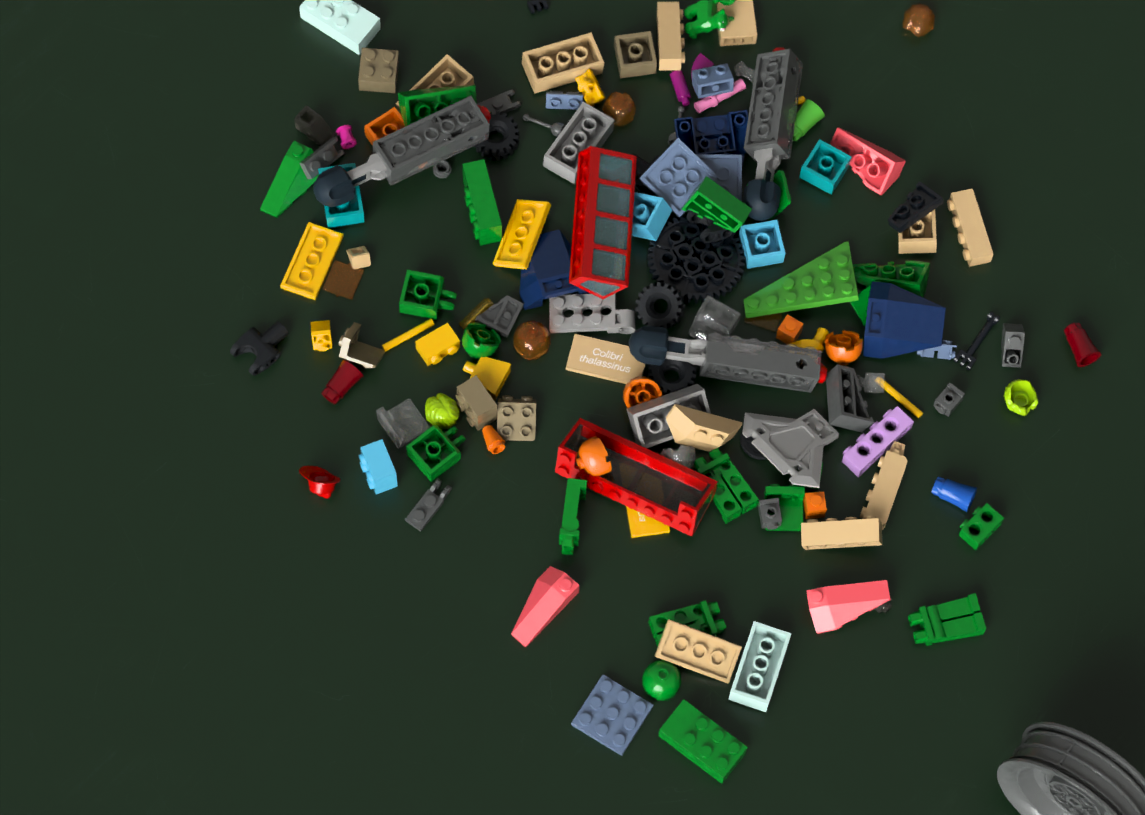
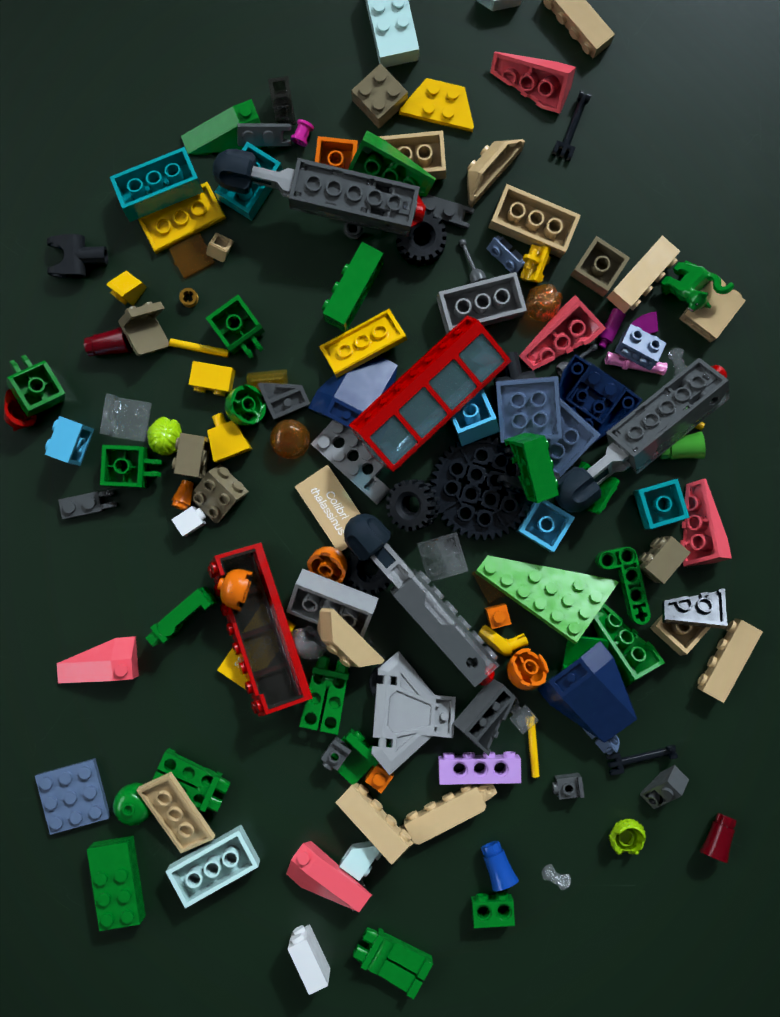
camera: 50 degrees right, 20 degrees up
none -> green hinge [7,355,66,418]
none -> teal brick [110,147,204,222]
none -> white brick [171,506,206,537]
none -> pearl gold bush [179,288,199,308]
none -> white brick [288,924,331,995]
none -> light aqua slope [339,841,382,881]
none -> yellow wing [399,78,474,132]
none -> tan wedge [467,139,525,208]
none -> coral wedge [519,295,606,370]
none -> clear piece [542,864,571,890]
none -> green beam [595,547,651,625]
none -> dark tan brick [638,536,691,584]

